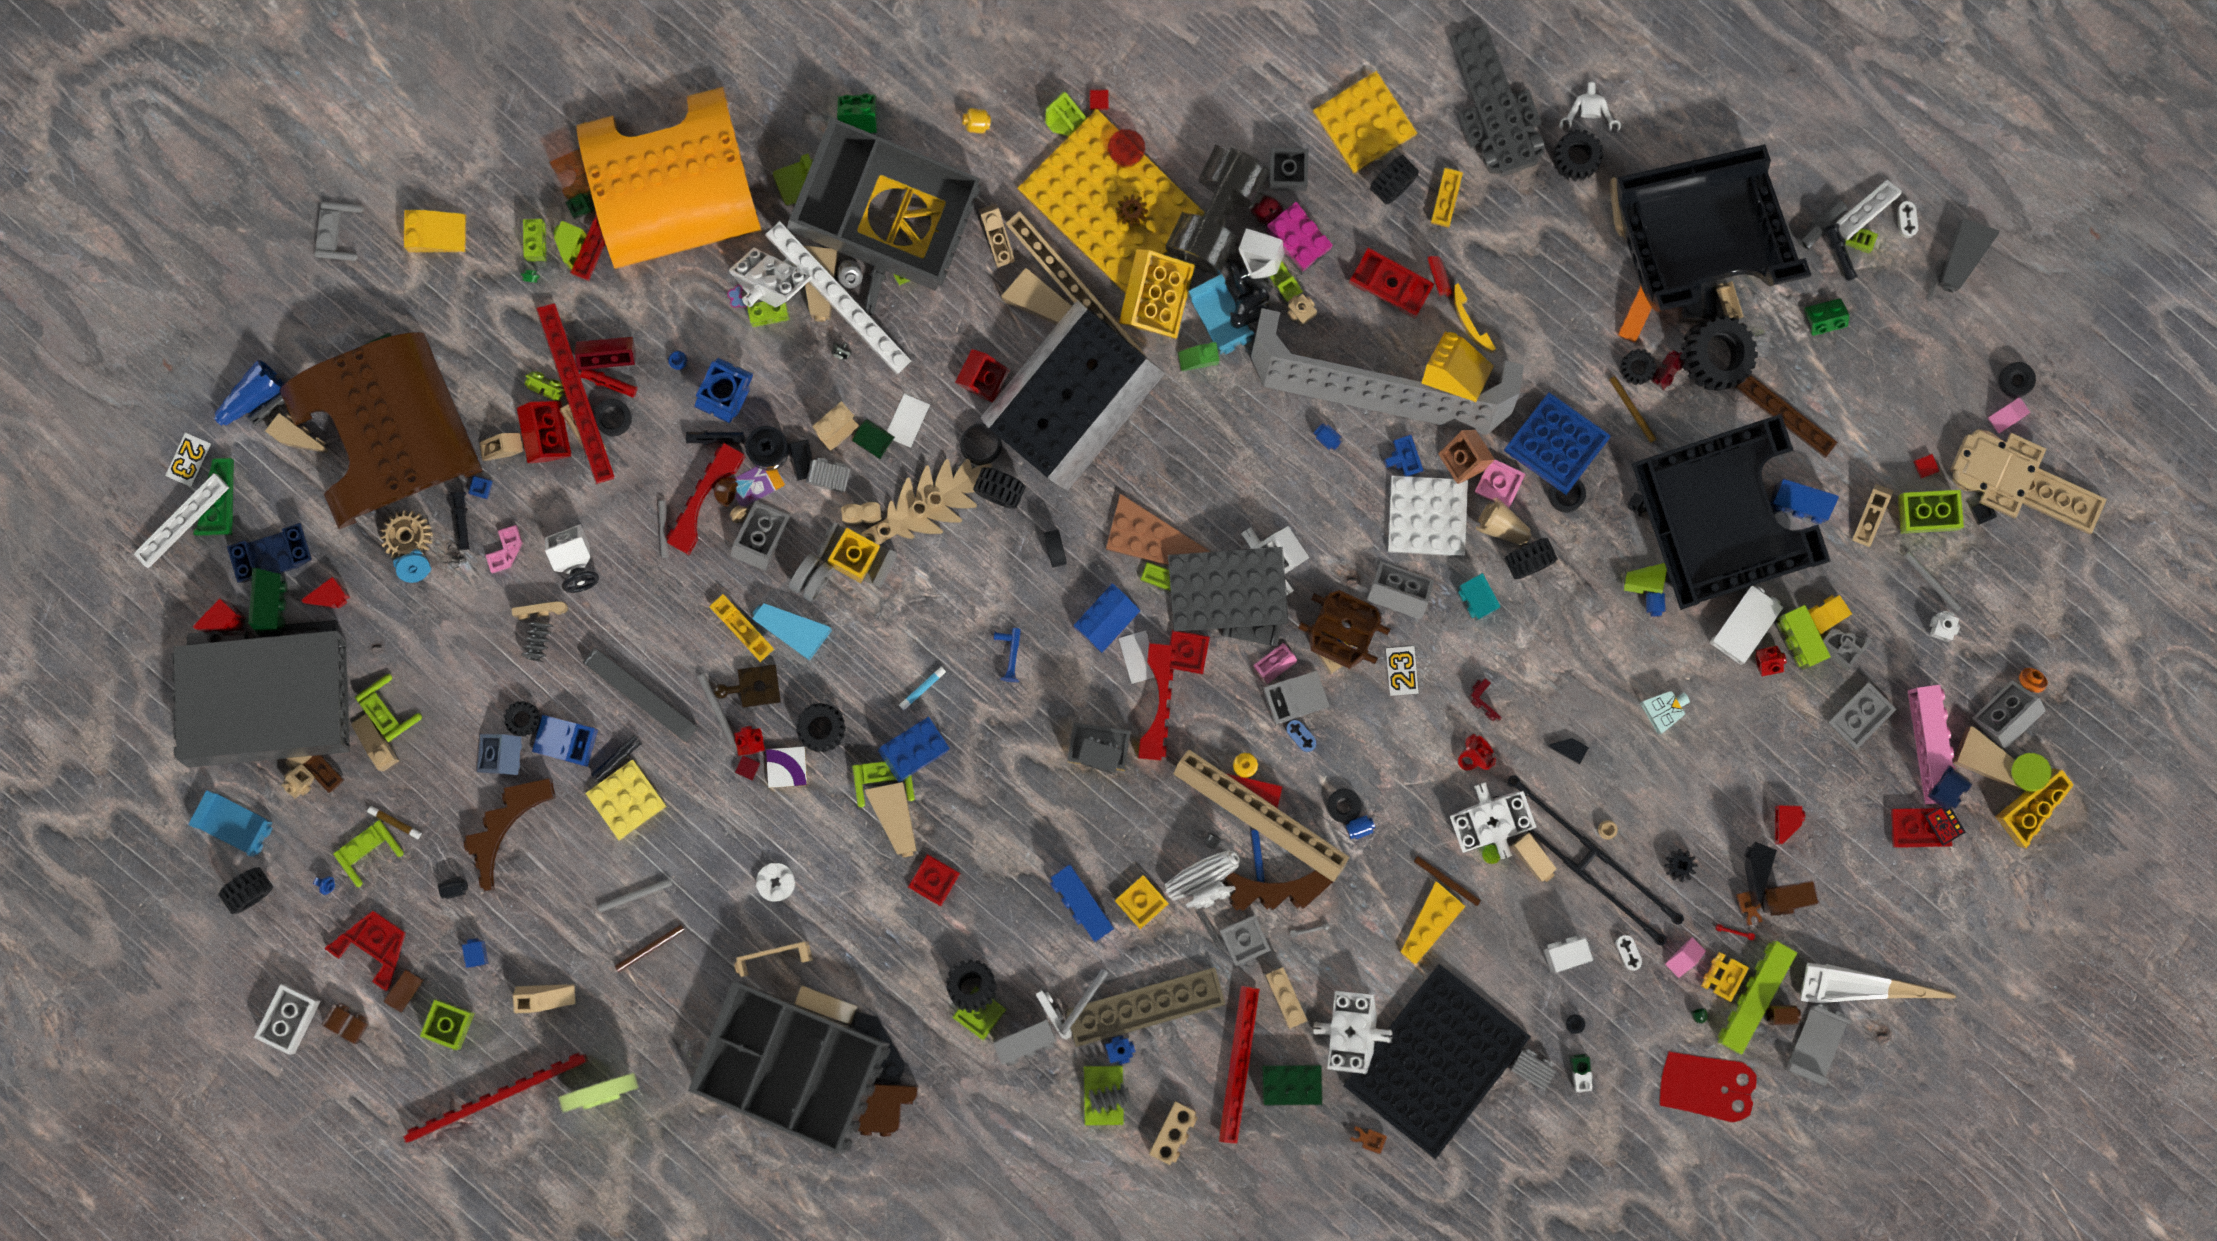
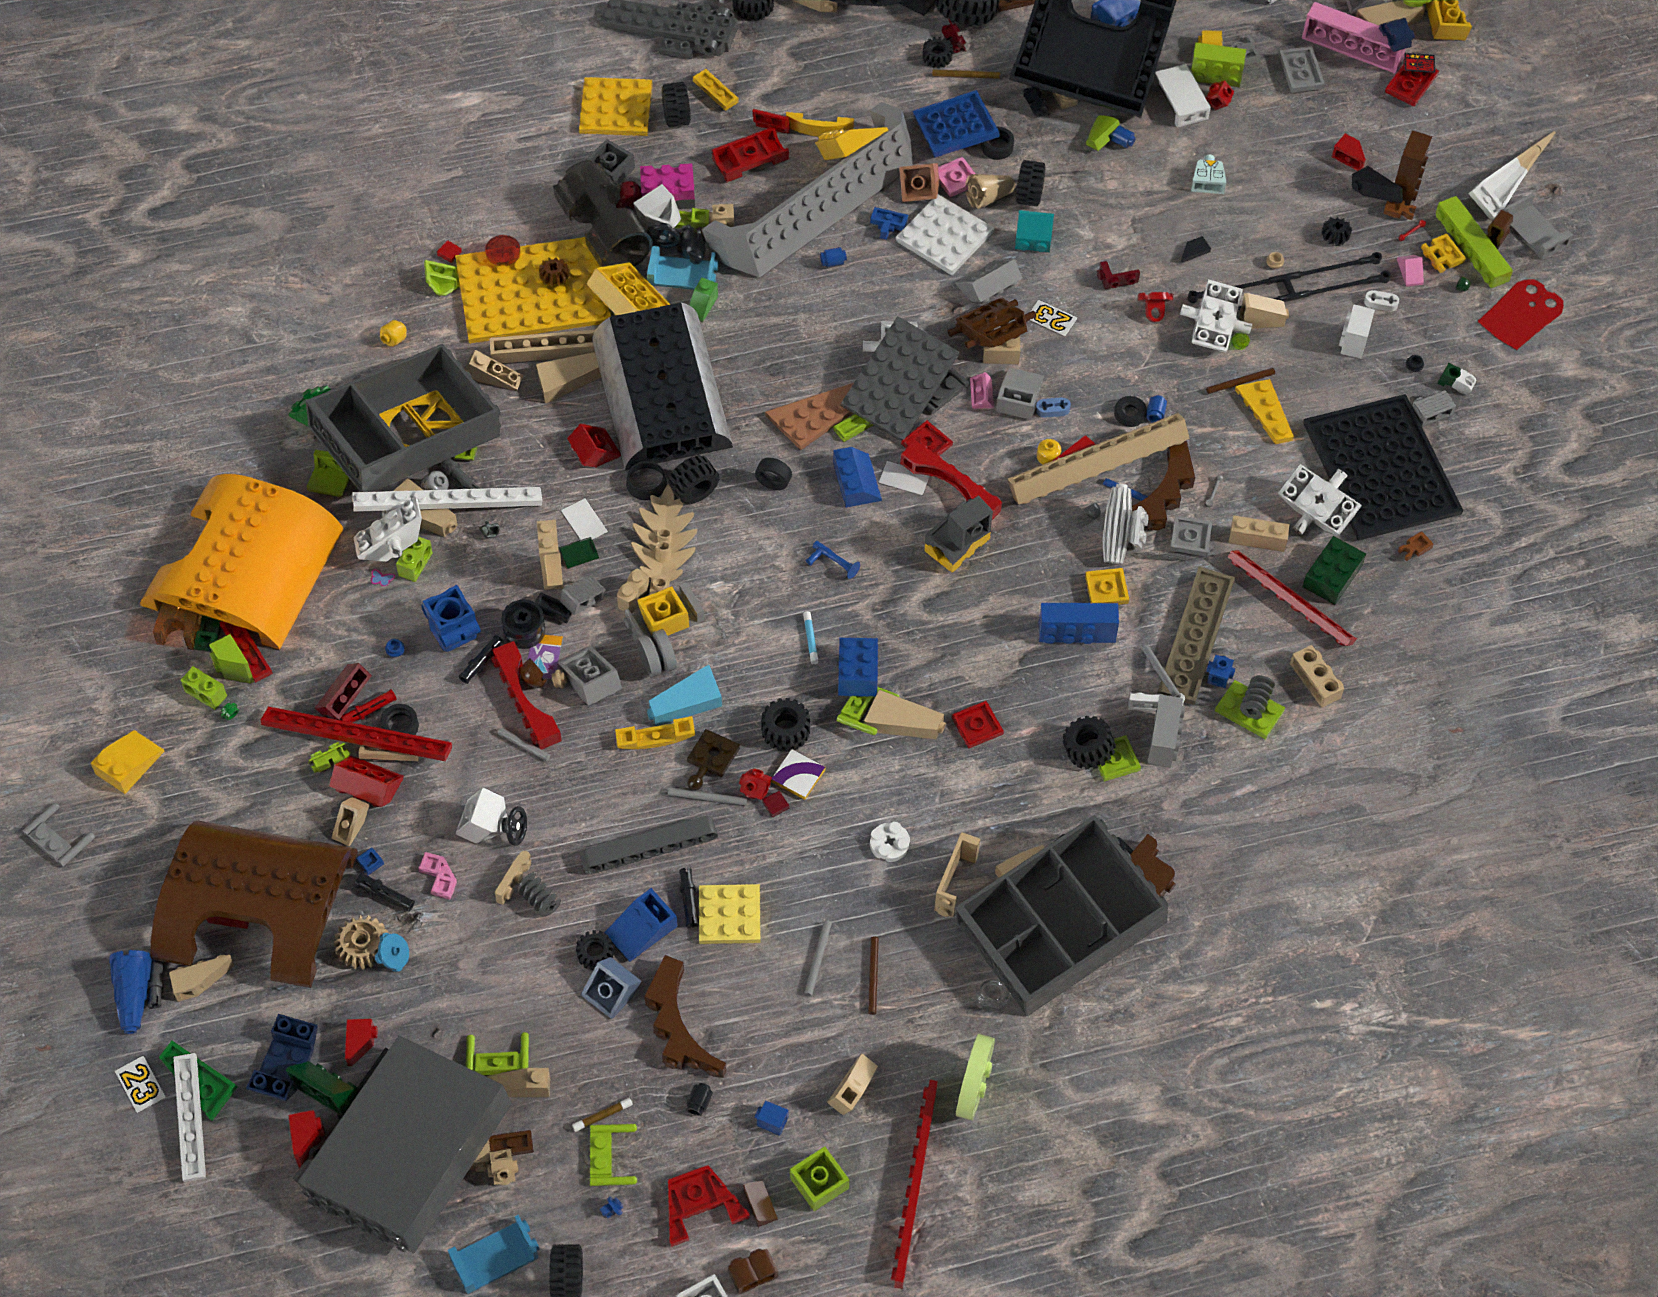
camera: 55 degrees left, 25 degrees down
orange slope [1617,284,1652,343] -> none

